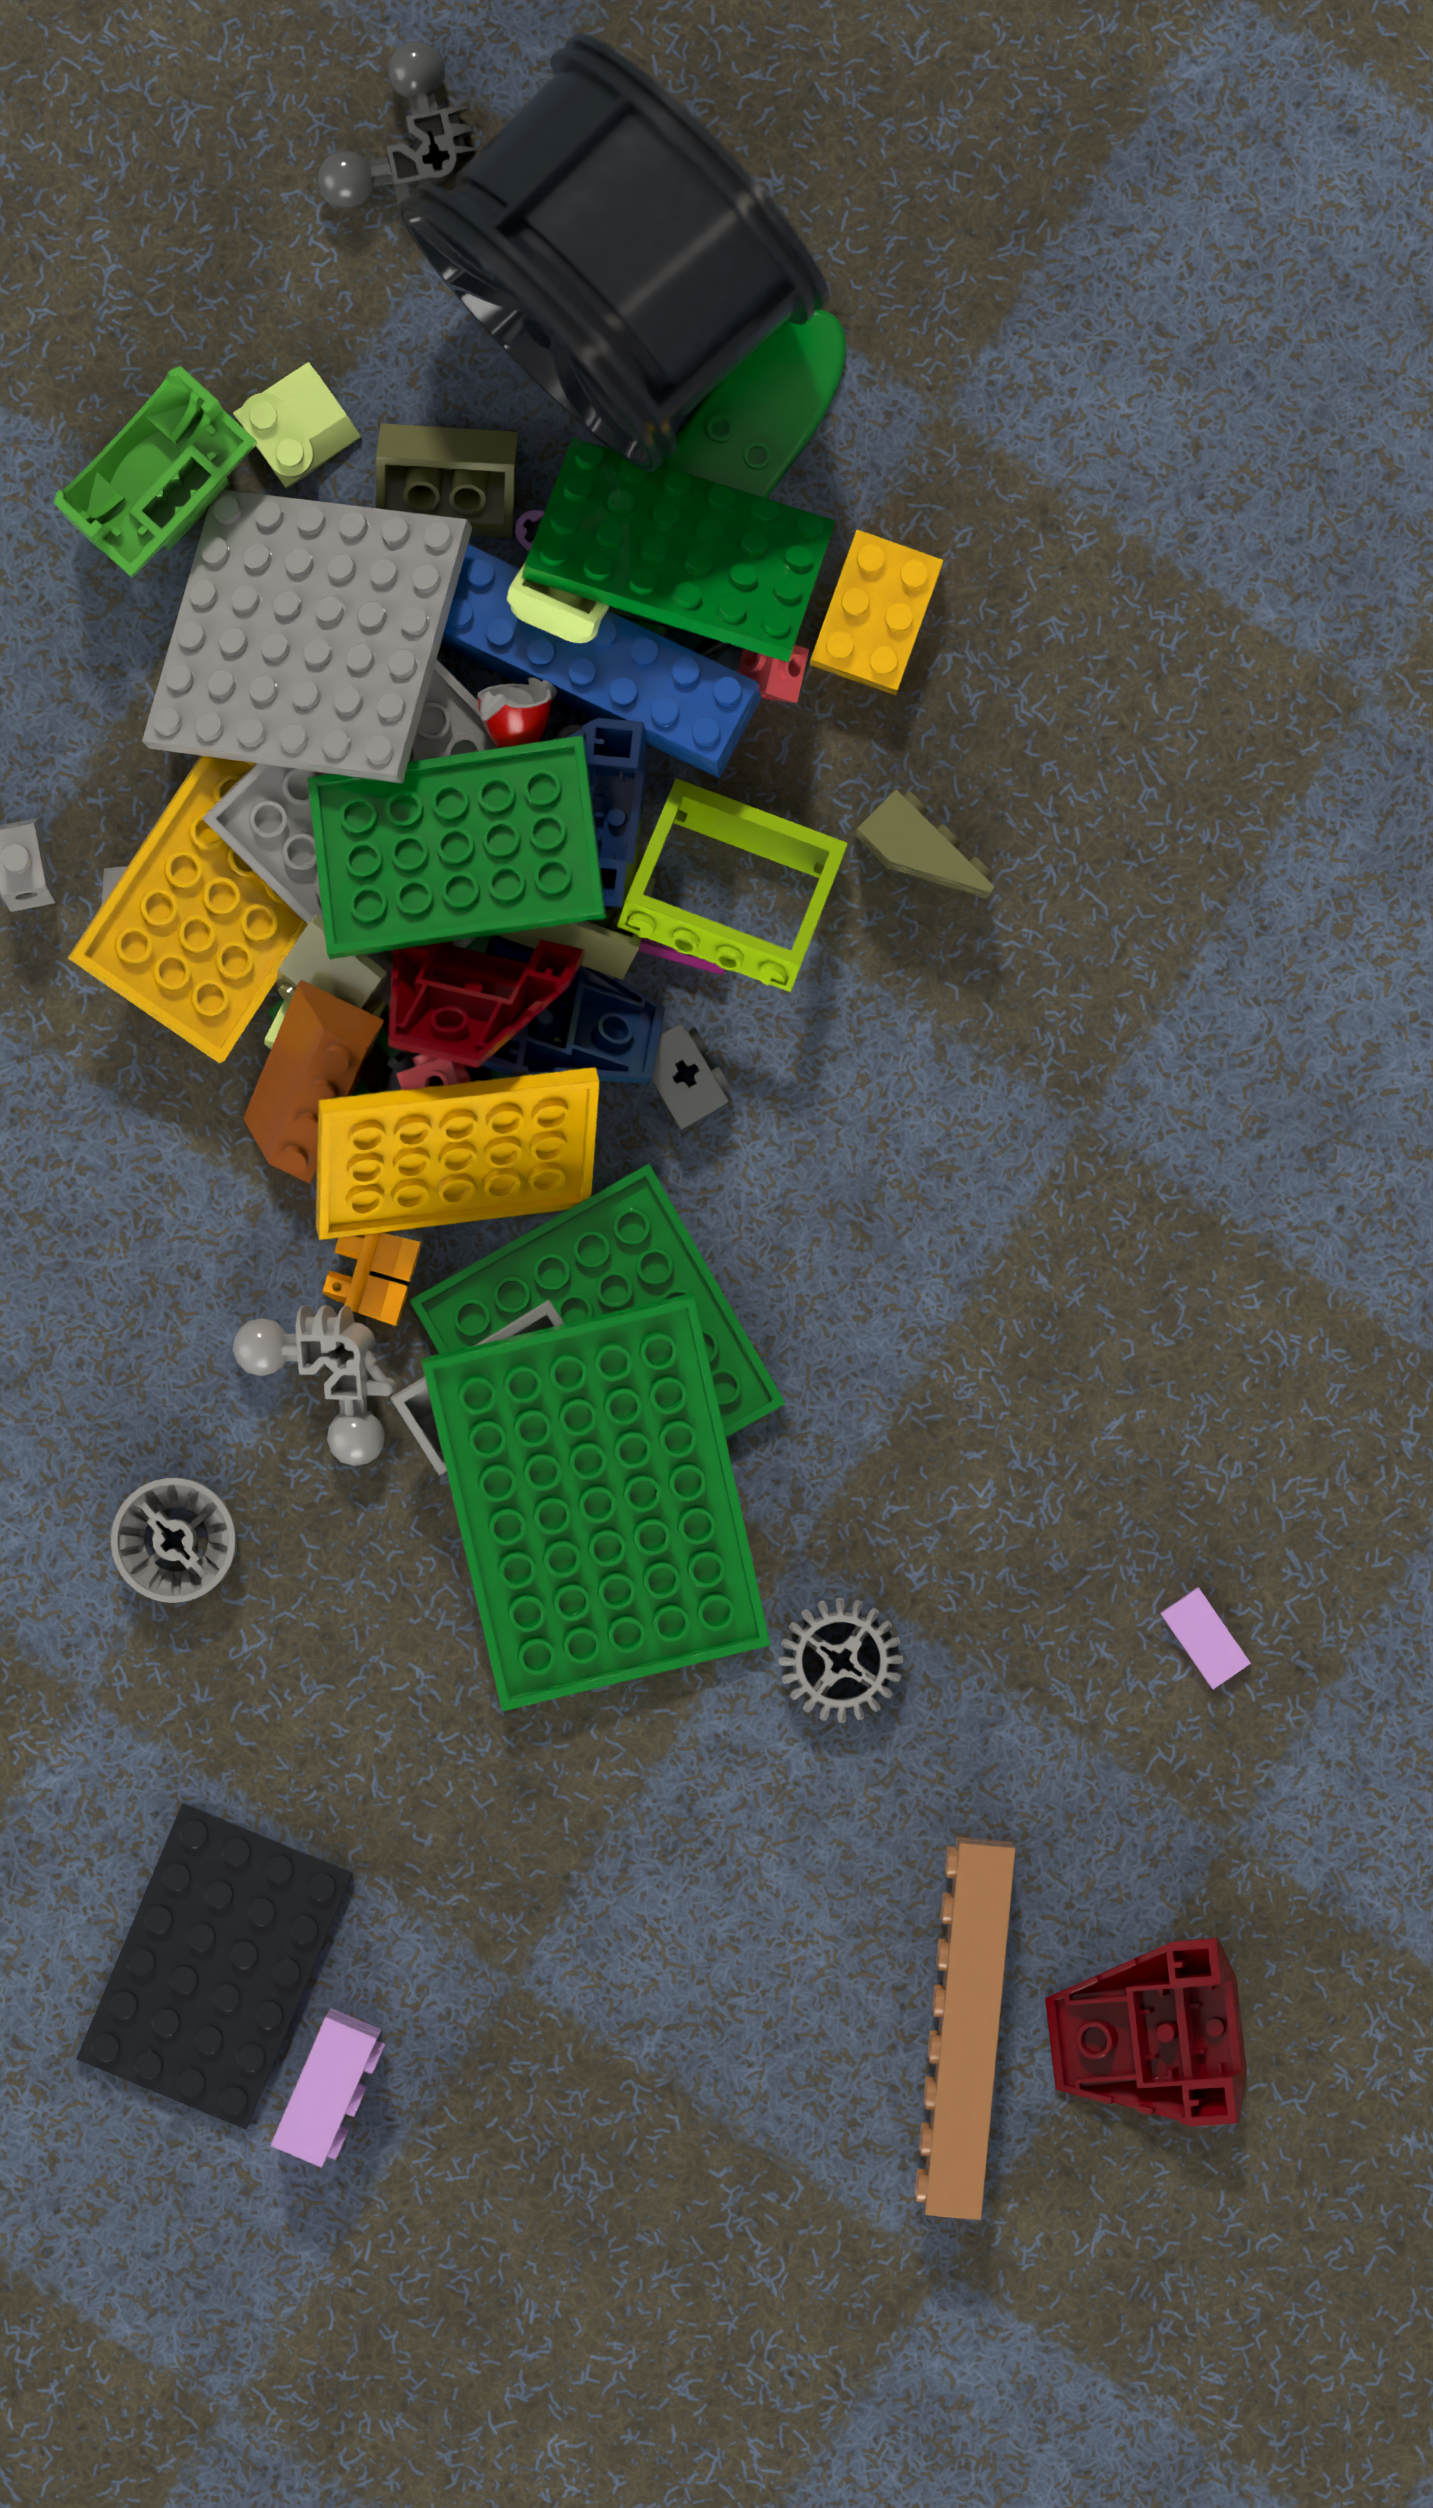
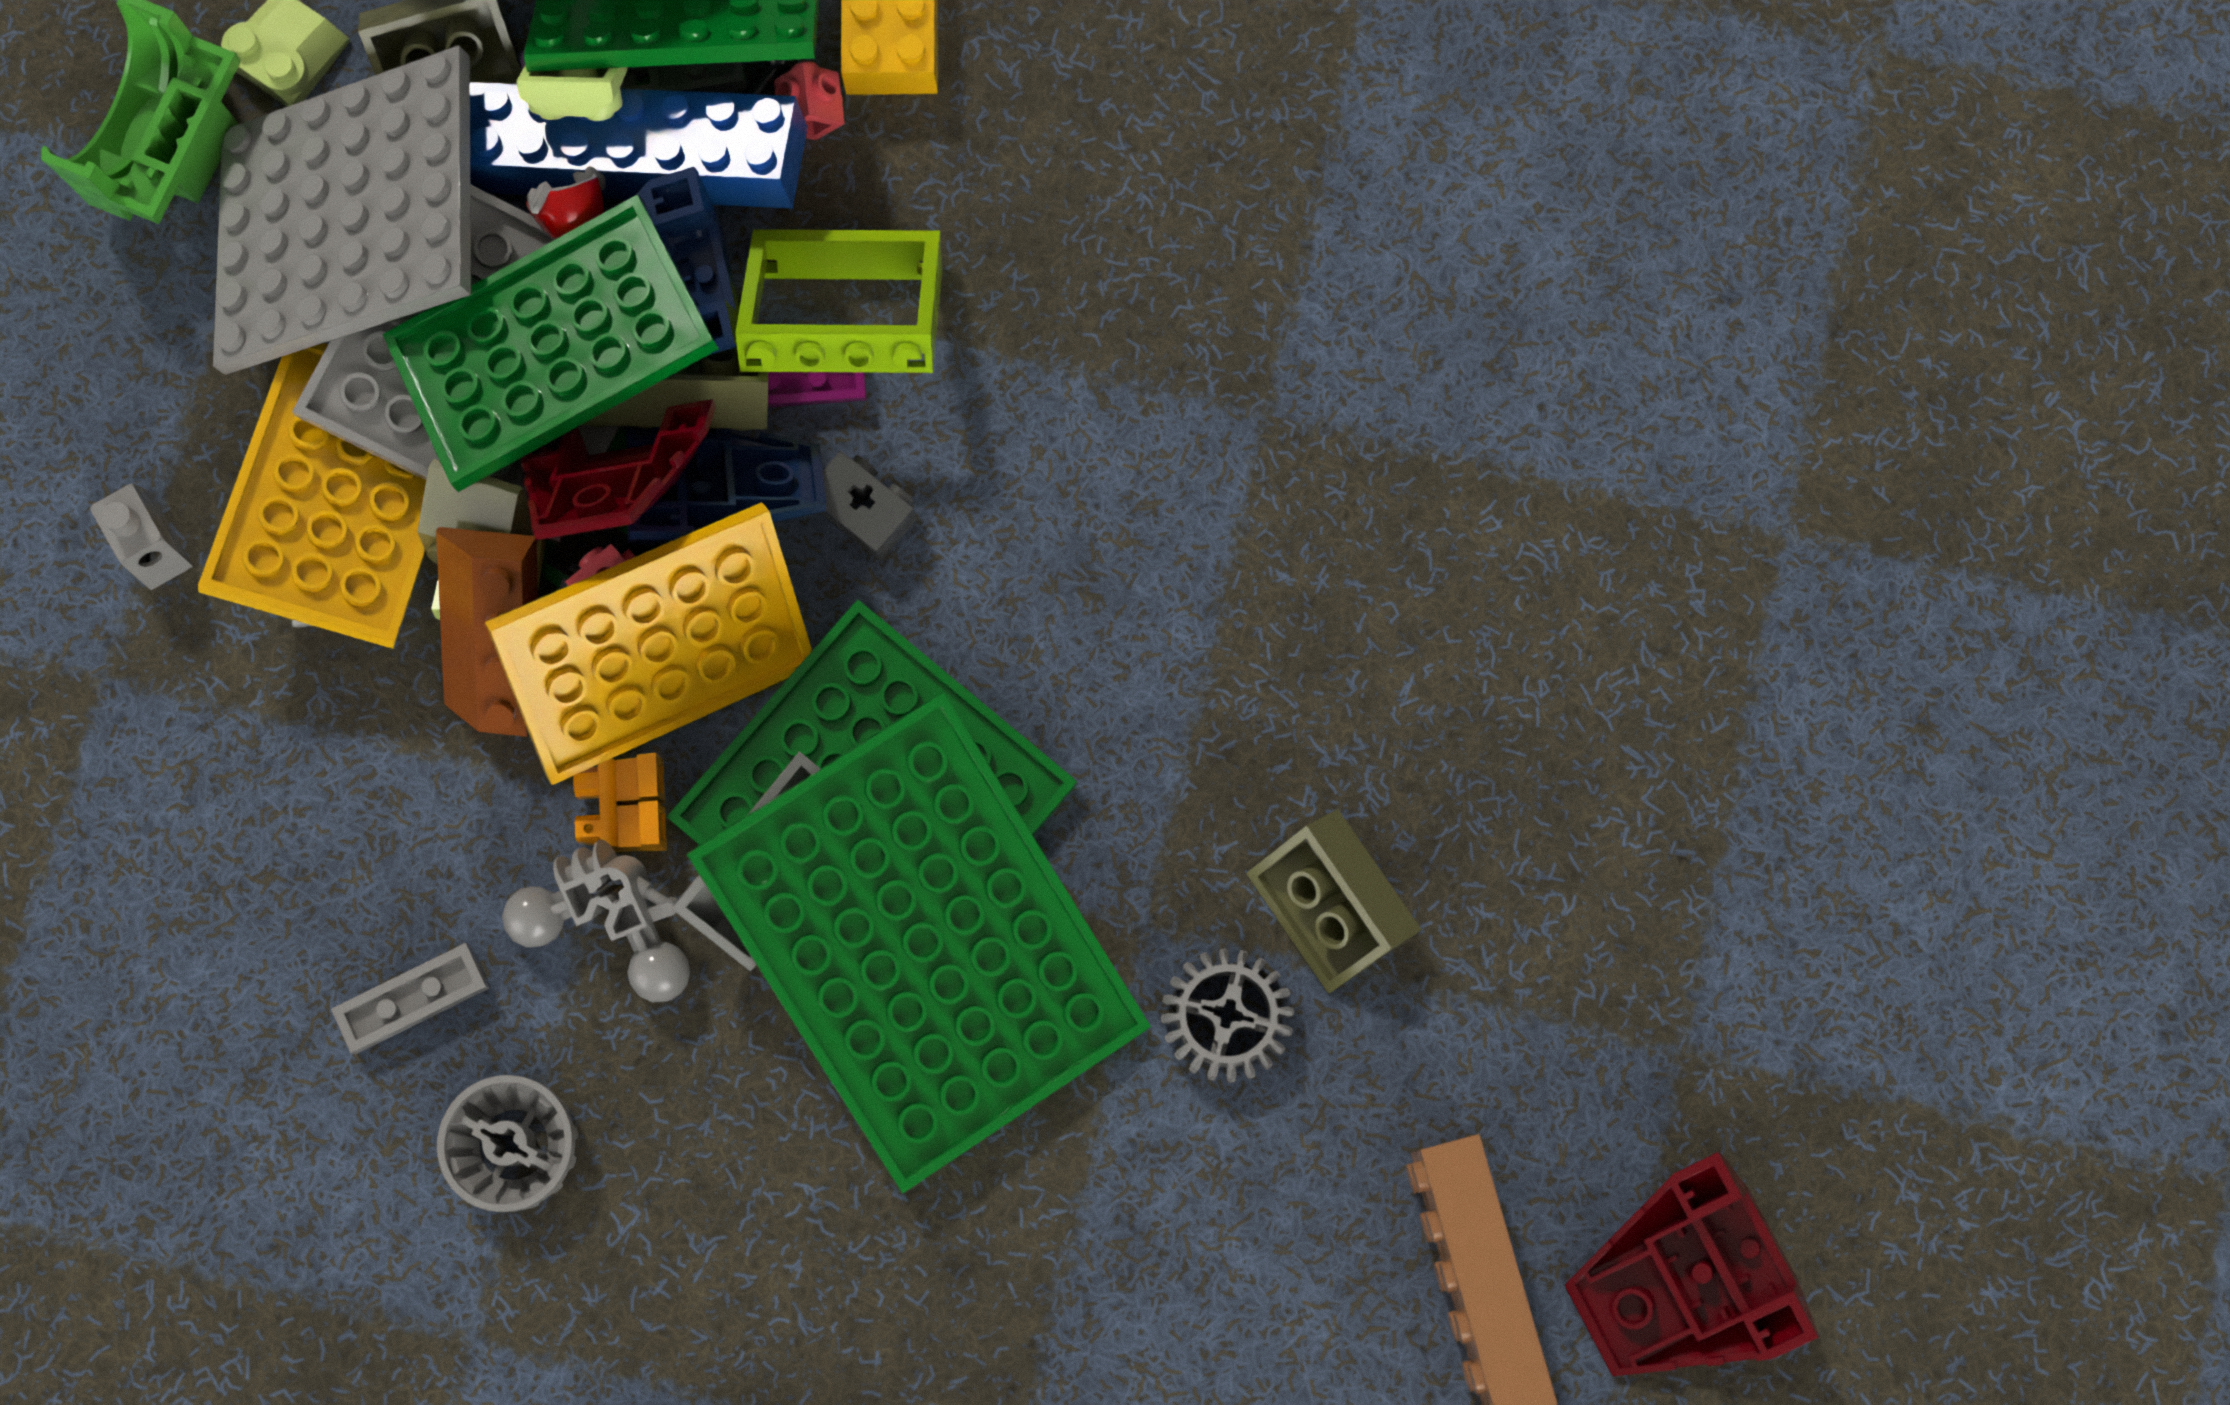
camera: 20 degrees left, 10 degrees down
olive slope [855,789,995,898] -> none
lavender tile [1160,1587,1251,1689] -> none
none -> light grey plate [331,943,490,1054]
none -> olive slope [1246,809,1422,994]

